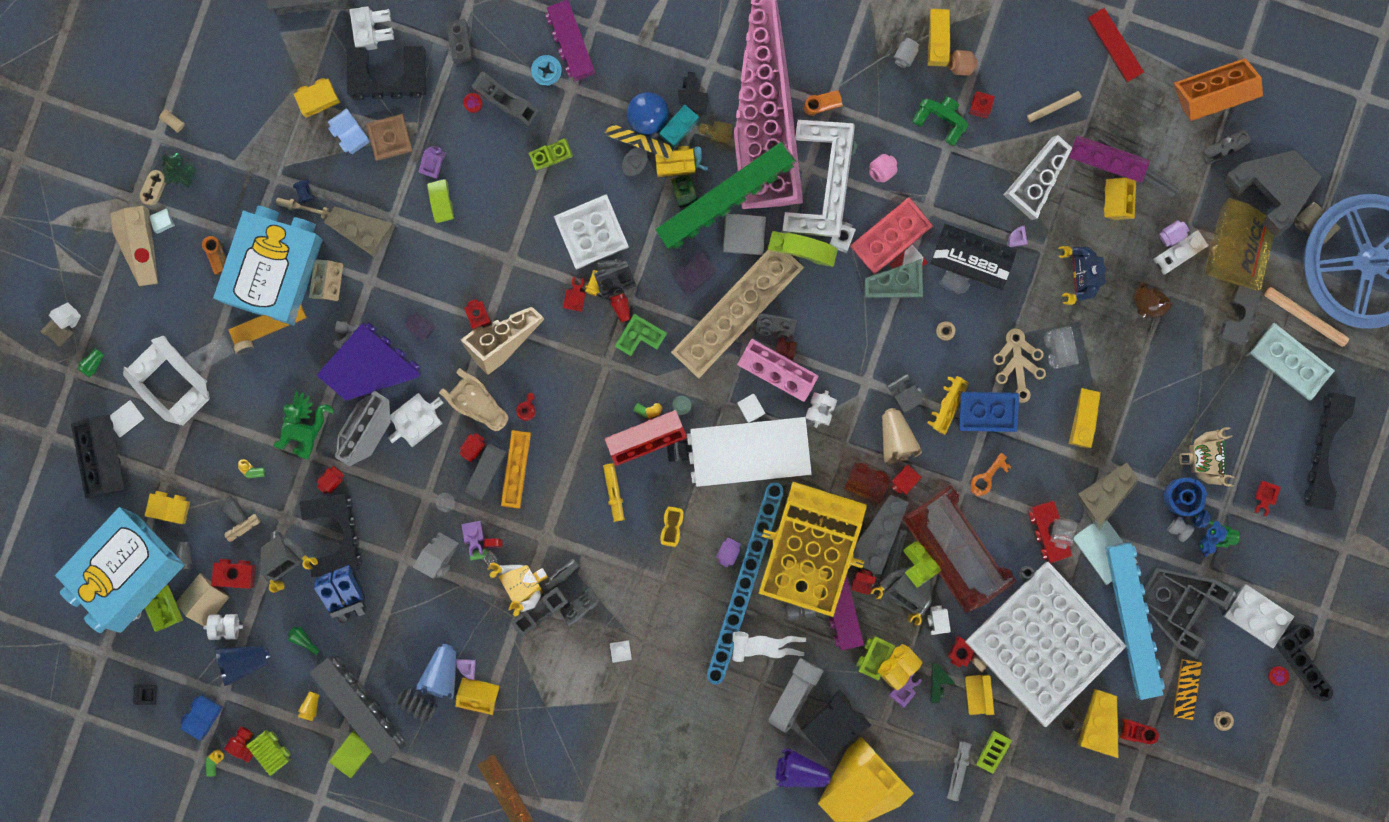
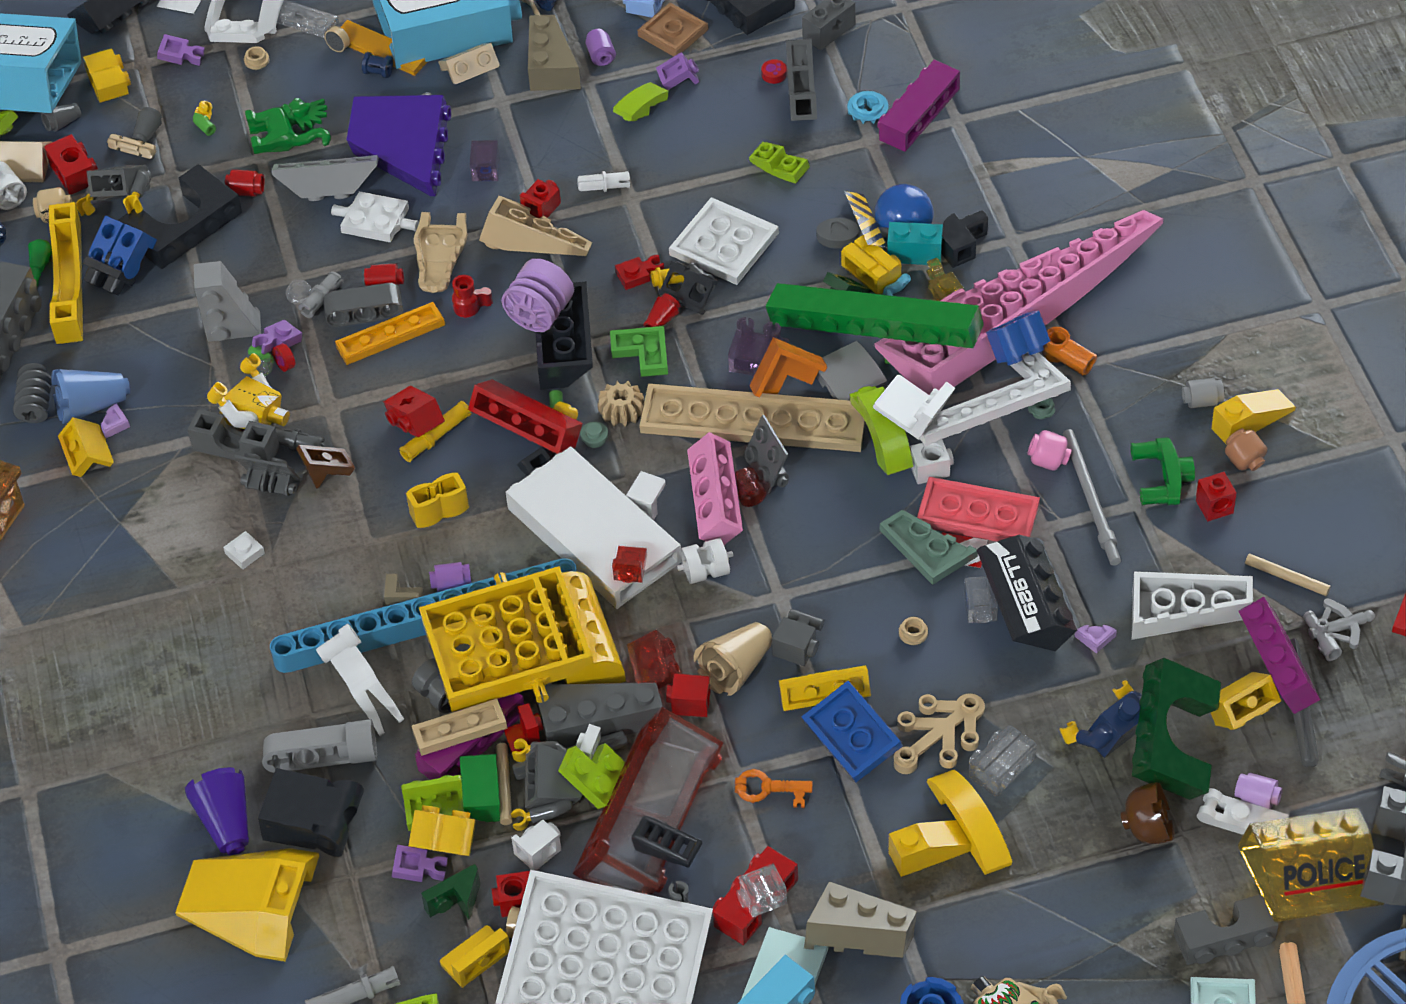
camera: 50 degrees right, 35 degrees down
none -> tan head [33,187,72,223]
none -> yellow arch [49,202,83,344]
none -> medium lavender plate [157,34,205,66]
none -> tan plate [244,46,269,70]
none -> reddish brown slope [296,445,355,489]
none -> light grey pin [298,271,343,318]
none -> dark blue bush [362,52,394,78]
none -> red brick [383,385,445,438]
none -> dark tan panel [384,574,424,606]
none -> tan plate [412,699,507,756]
none -> green brick [460,754,500,822]
none -> tan bar [496,743,512,825]
none -> lavender wheel [501,259,574,332]
none -> black slope [535,281,593,390]
none -> white plate [576,724,601,760]
none -> white axle [577,171,630,192]
none -> medium lavender brick [585,29,616,66]
none -> tan gear [598,380,645,427]
none -> clear red bracket [612,546,647,583]
none -> black slope [631,815,702,868]
none -> orange panel [749,337,827,398]
none -> white bracket [873,375,955,440]
none -> yellow slope [927,770,1012,875]
none -> blue brick [986,310,1050,365]
none -> light grey bar [1063,429,1121,565]
none -> dark green arch [1132,658,1221,800]
none -> light grey piece [1303,598,1375,661]

